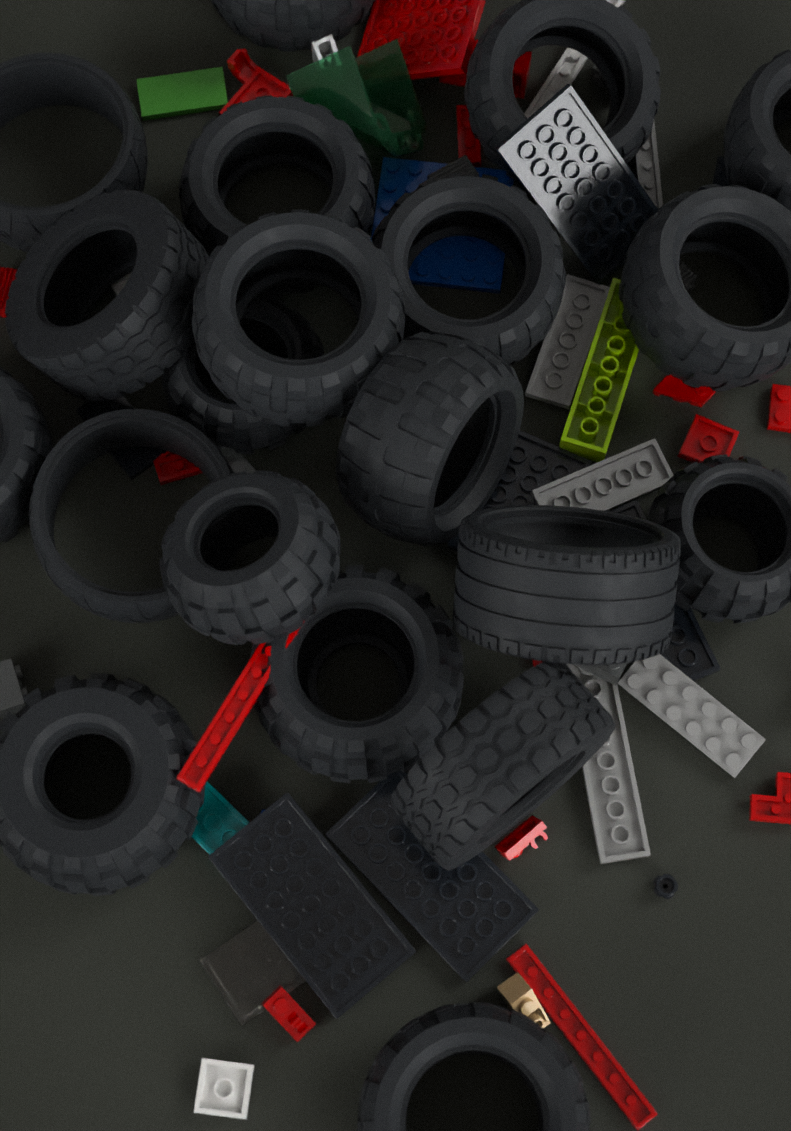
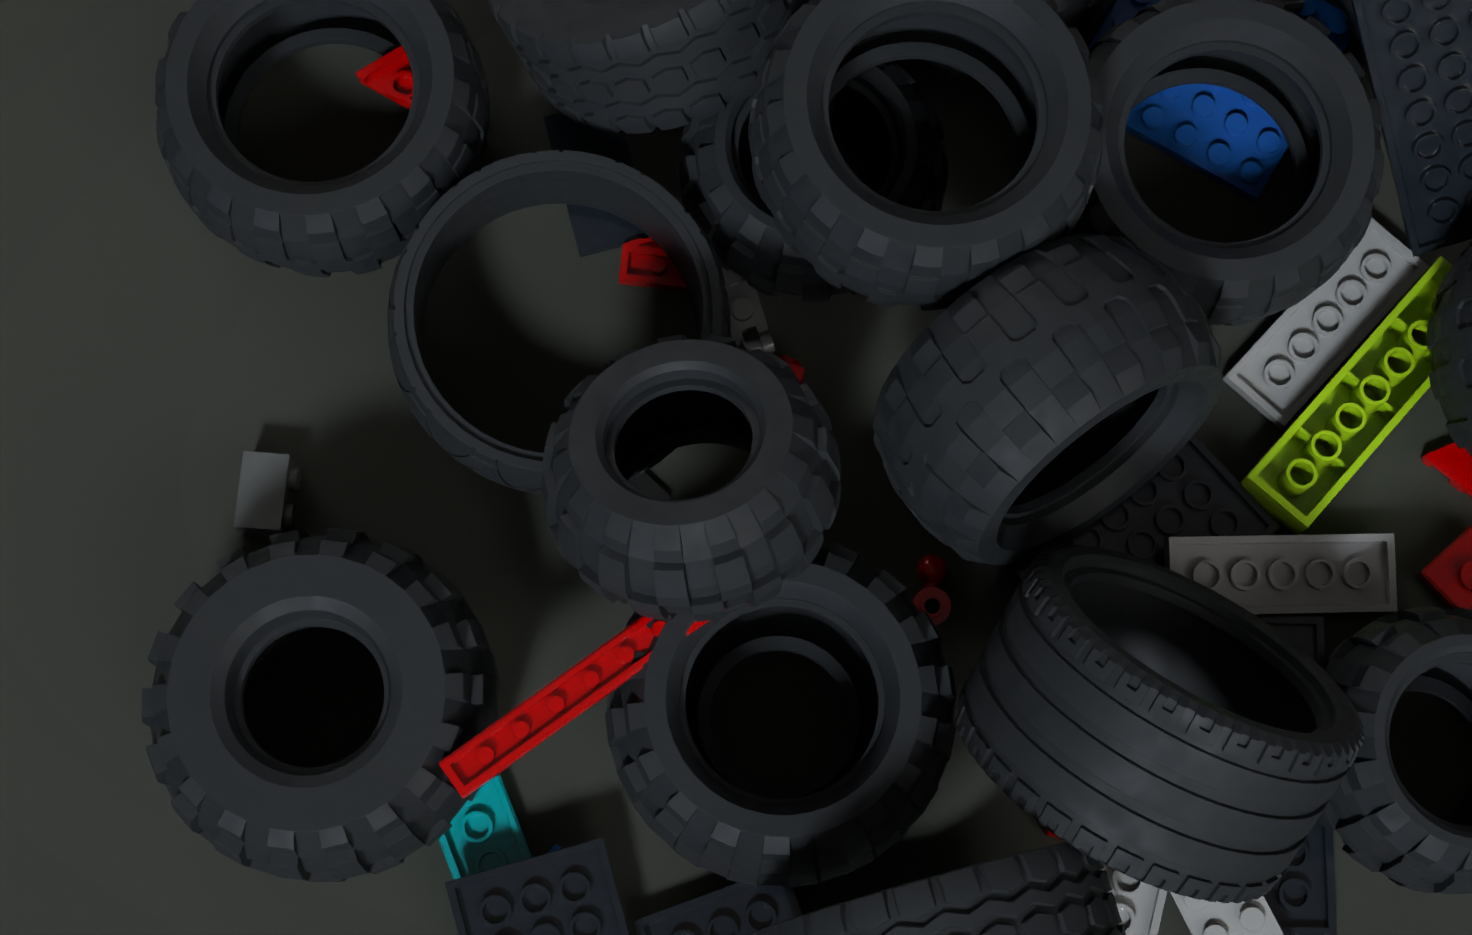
camera: 20 degrees right, 5 degrees up
none -> red plate [912,554,951,626]

